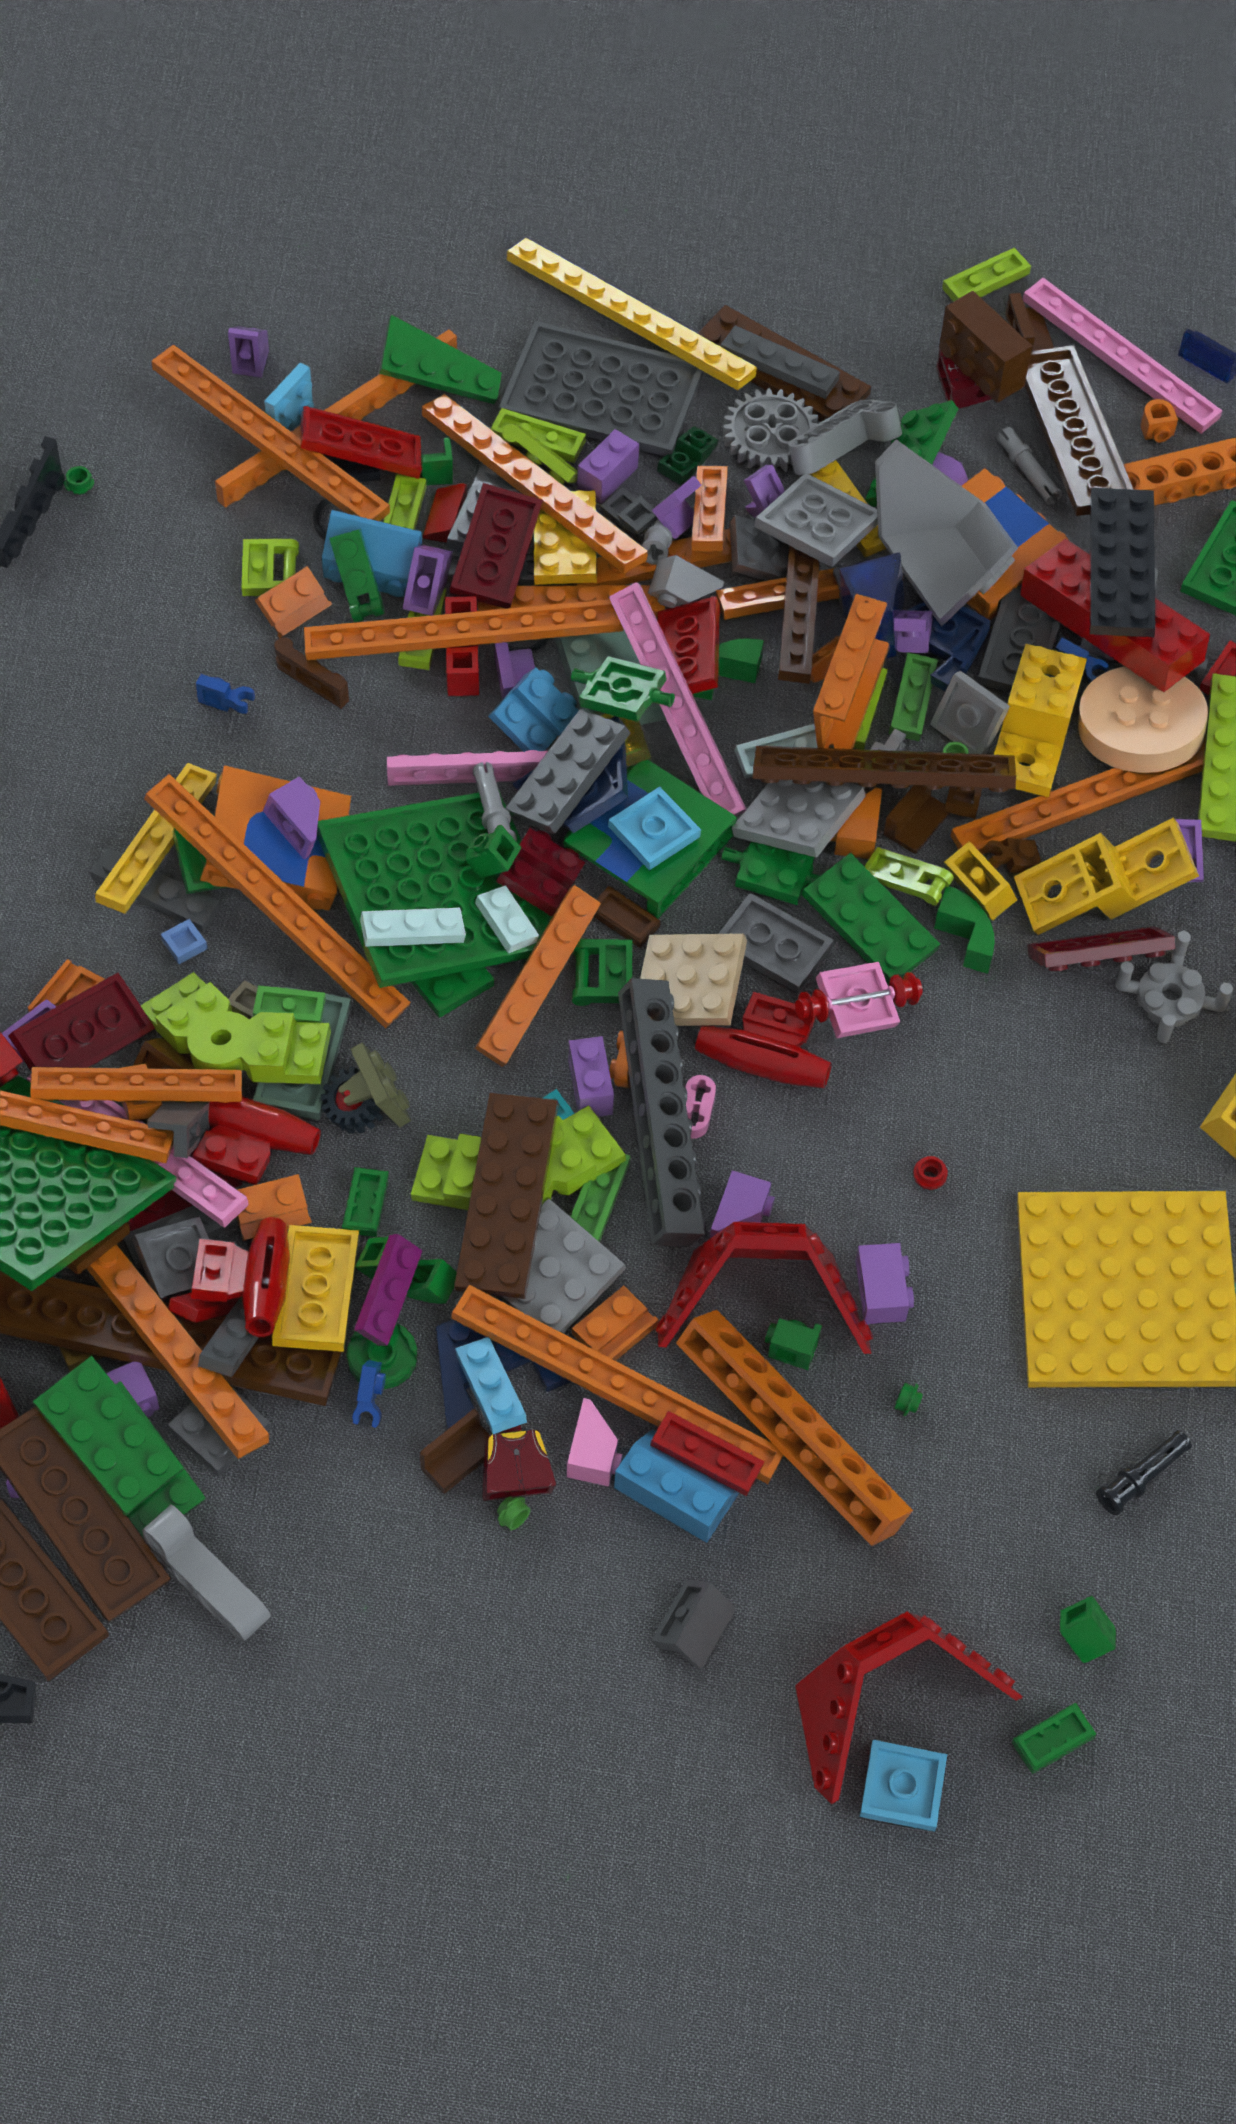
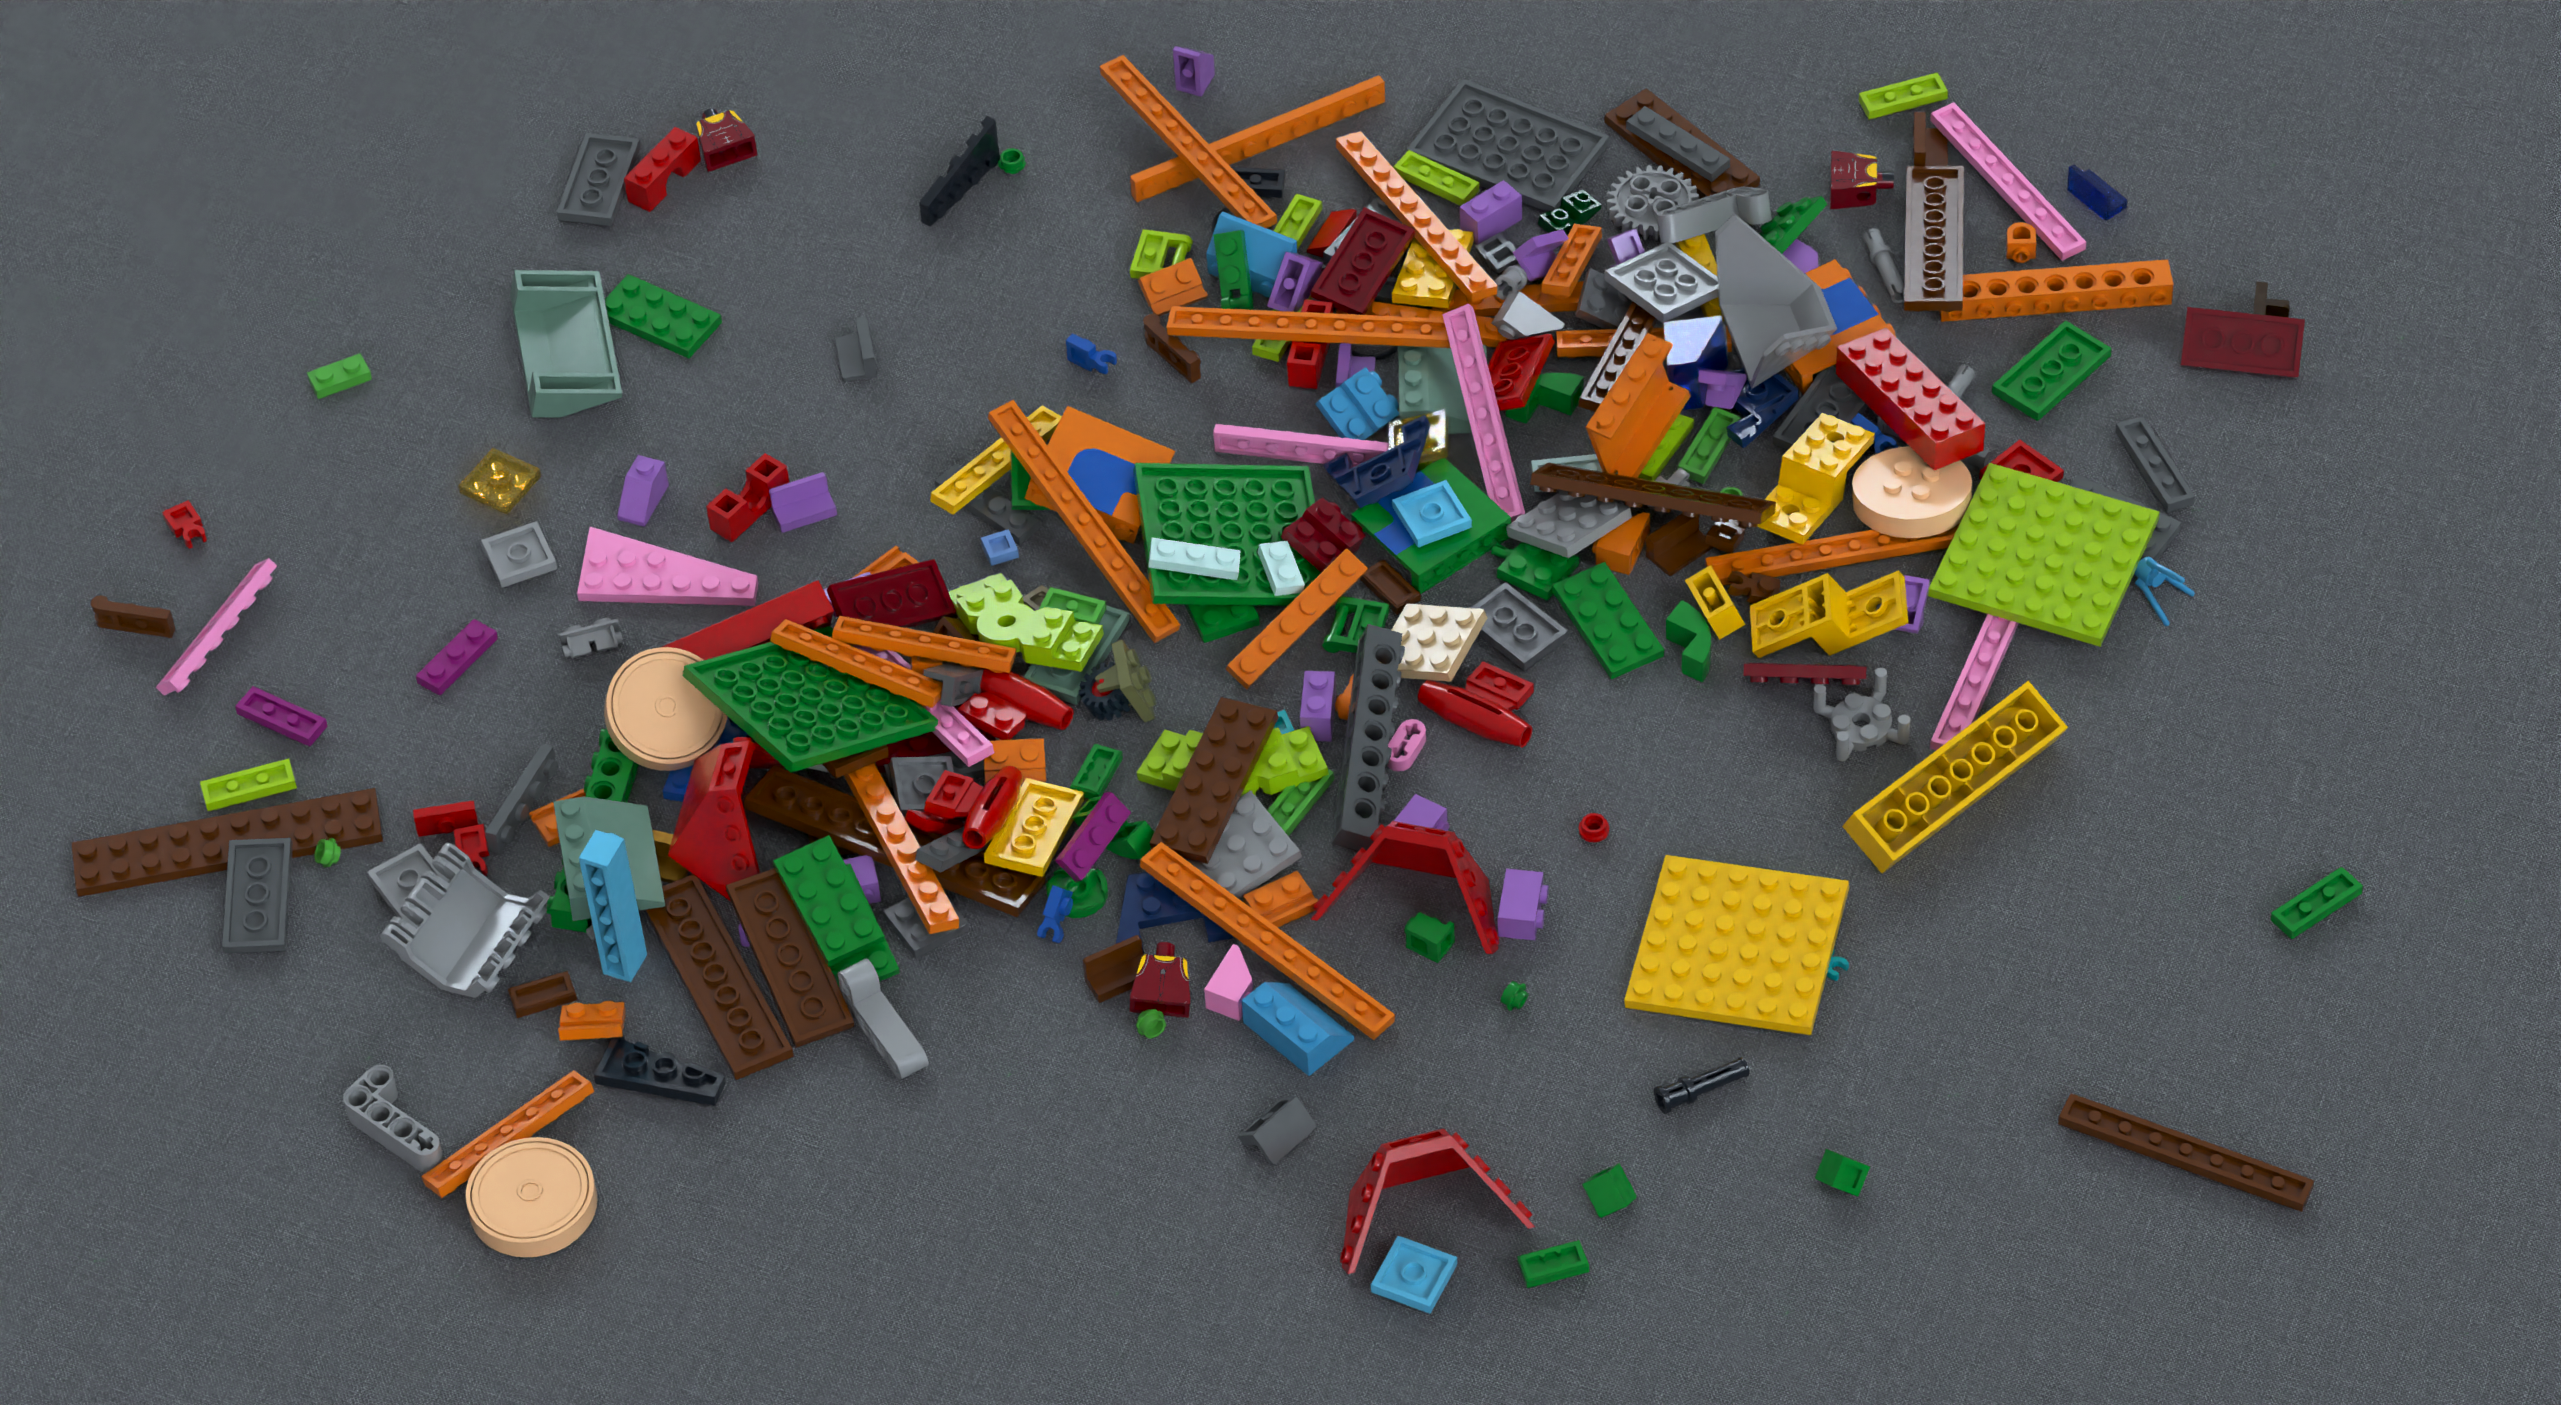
camera: 20 degrees right, 10 degrees down
medium lavender slope [263,776,320,859] -> none
medium azure plate [264,363,314,431] -> none
red tile [300,406,422,479] -> none
green wing [379,315,502,404] -> none
green panel [421,438,453,486] -> none
medium azure plate [455,1337,527,1434] -> none
green brick [465,825,521,878] -> none
light grey pin [473,762,517,842] -> none
lime plate [502,424,578,484] -> none
dark grey plate [506,709,630,834] -> none
yellow plate [507,238,757,391] -> none
green plate [571,656,675,722] -> none
red plate [650,1411,765,1496] -> none
orange brick [676,1310,913,1546] -> none
bright pink plate [795,962,923,1038] -> none
lime plate [864,847,954,905] -> none
light grey plate [930,671,1010,754] -> none
reddish brown brick [939,291,1032,403] -> none
black plate [1090,488,1155,637] -> none

